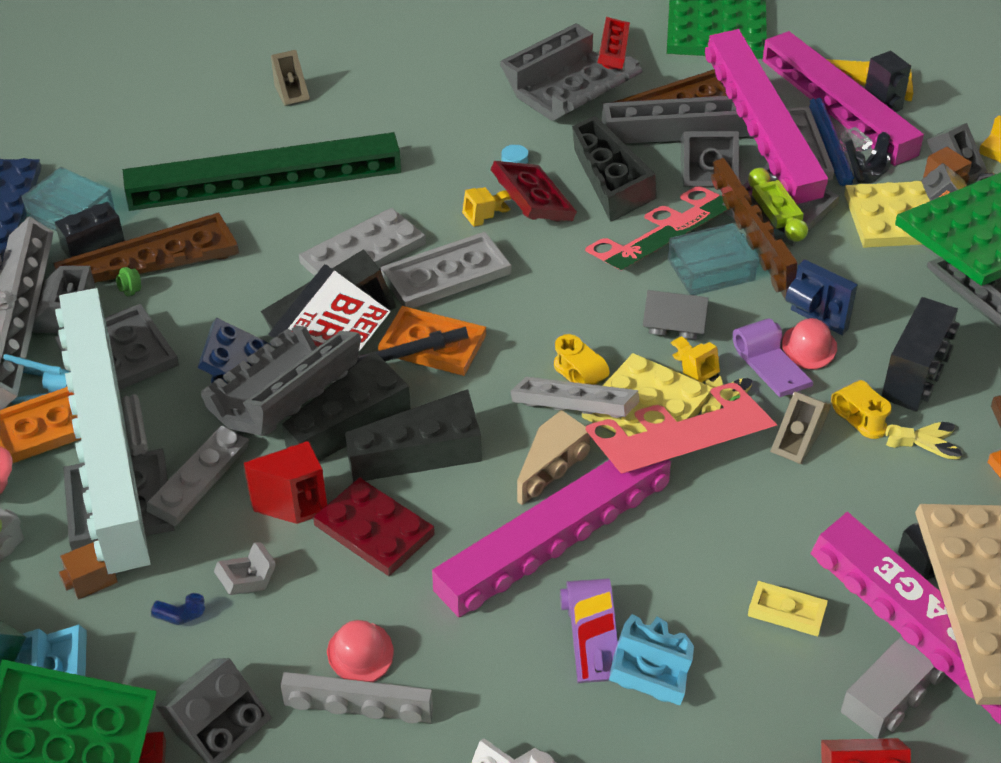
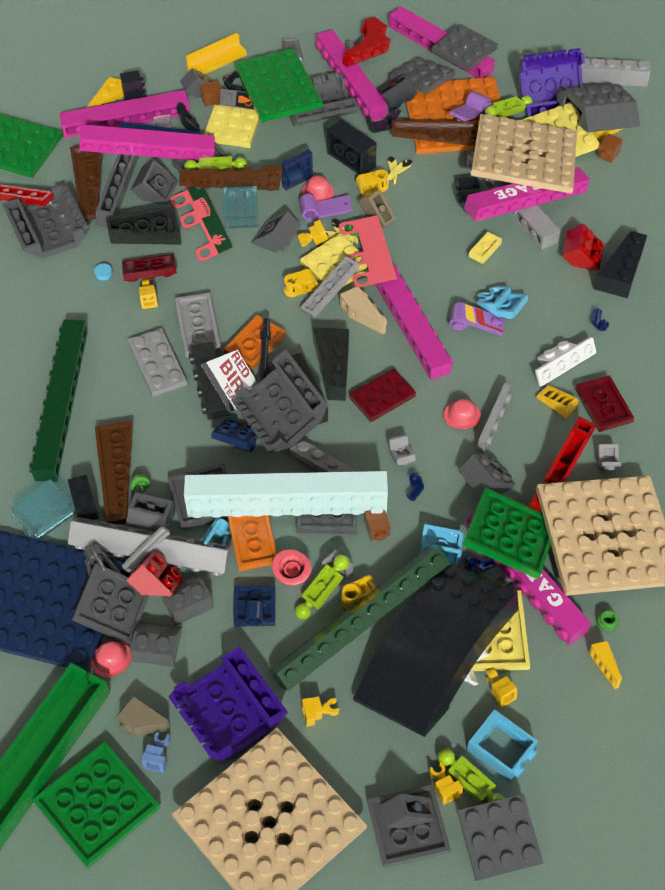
camera: 75 degrees left, 10 degrees up
red slope [244,441,327,524] -> none

